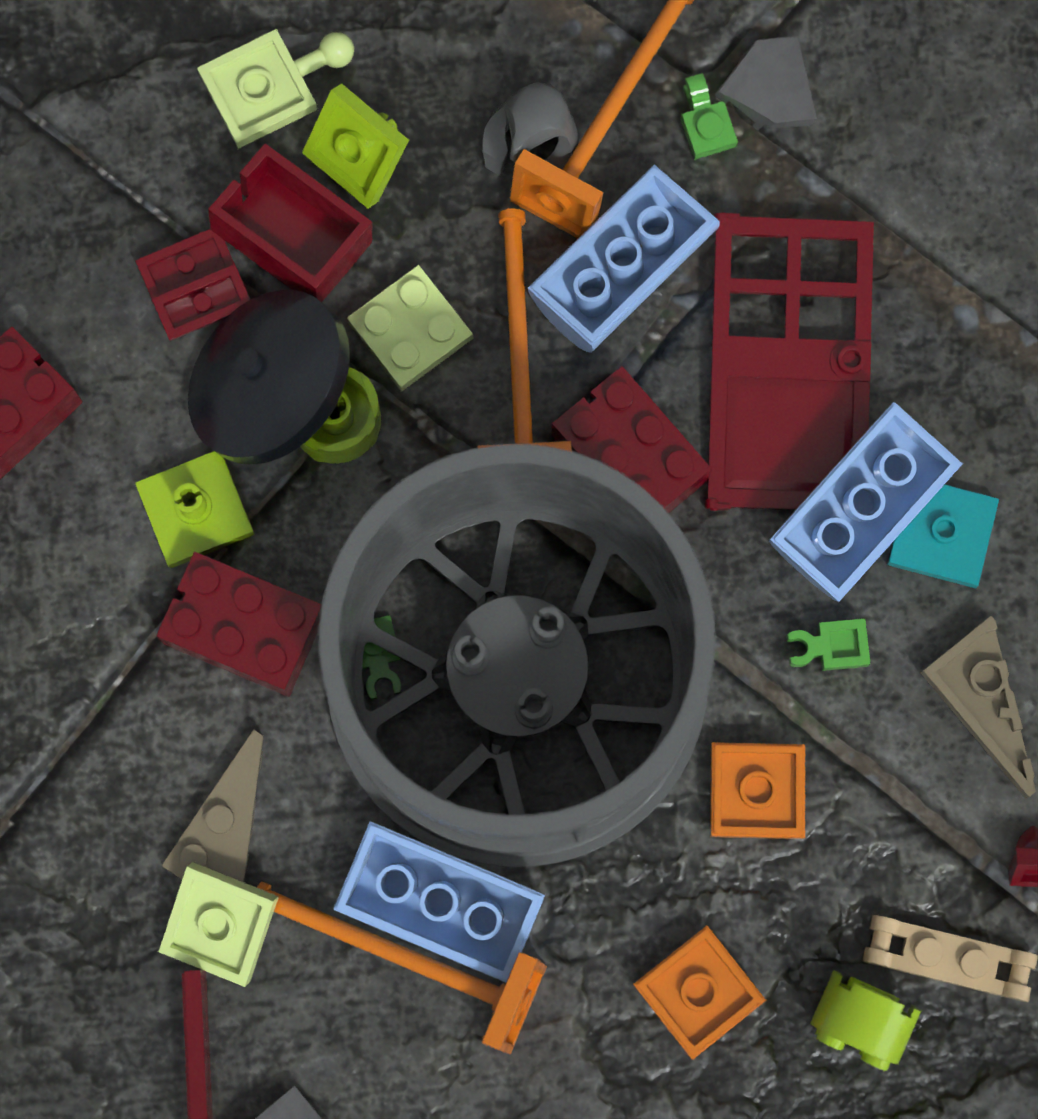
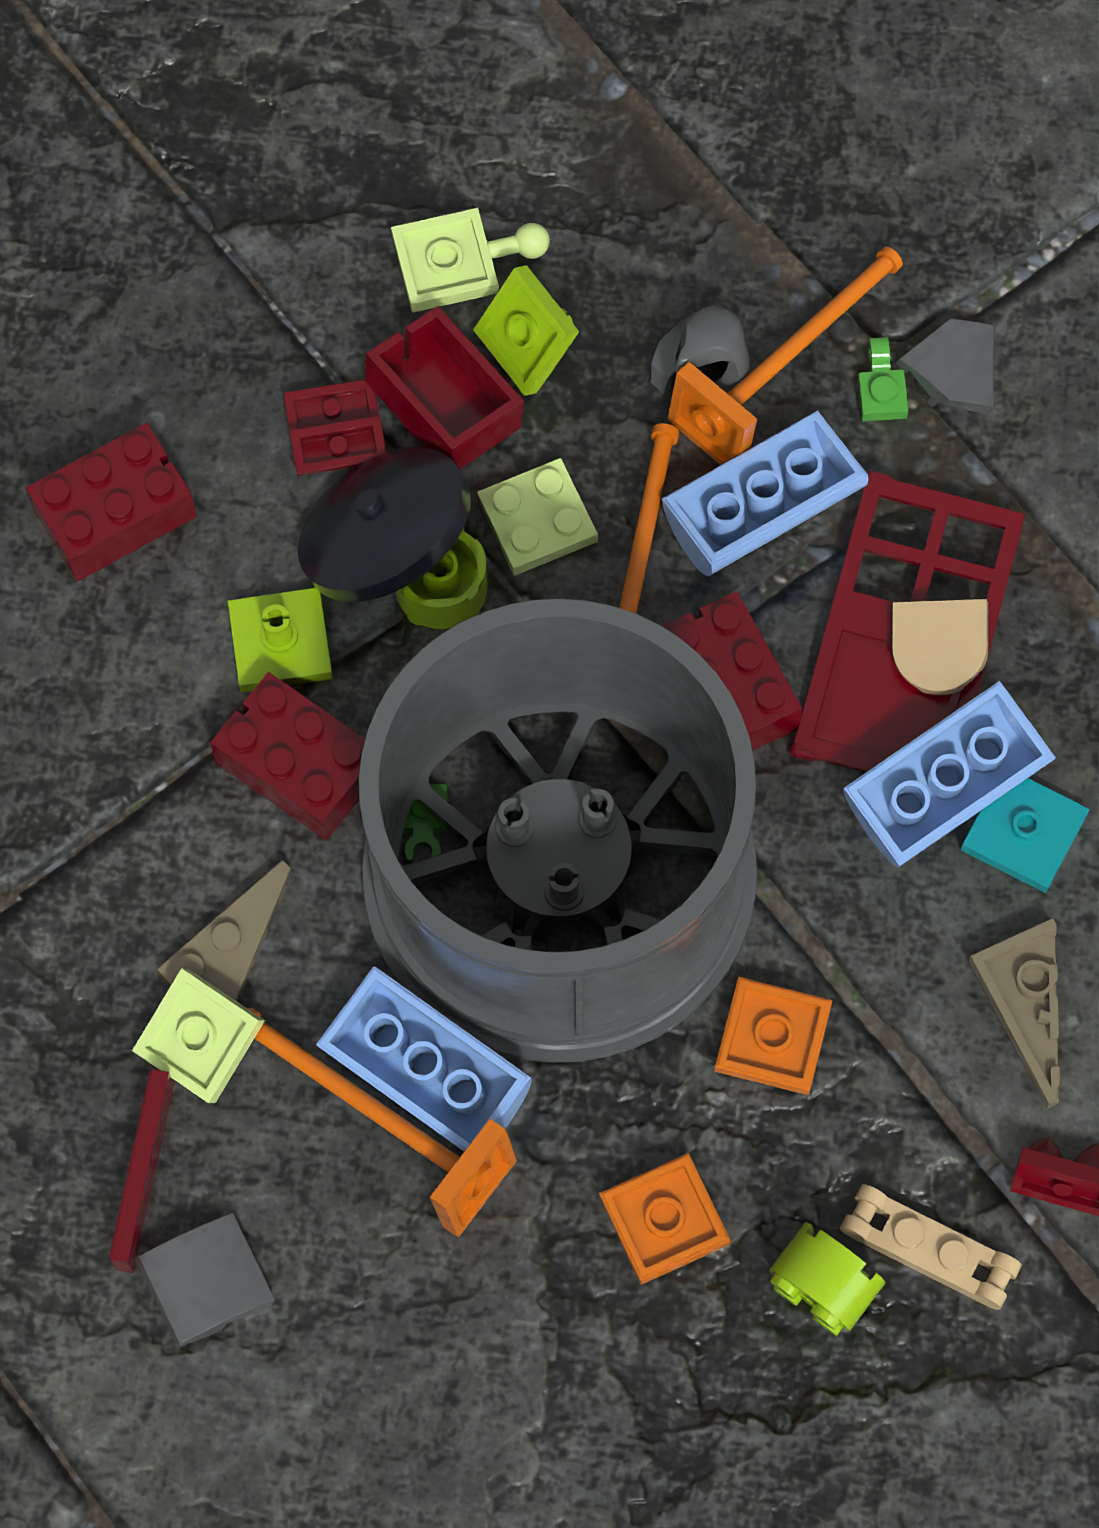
camera: 15 degrees right, 10 degrees down
bright green plate [786,619,870,671] -> none
none -> tan tile [893,599,988,695]

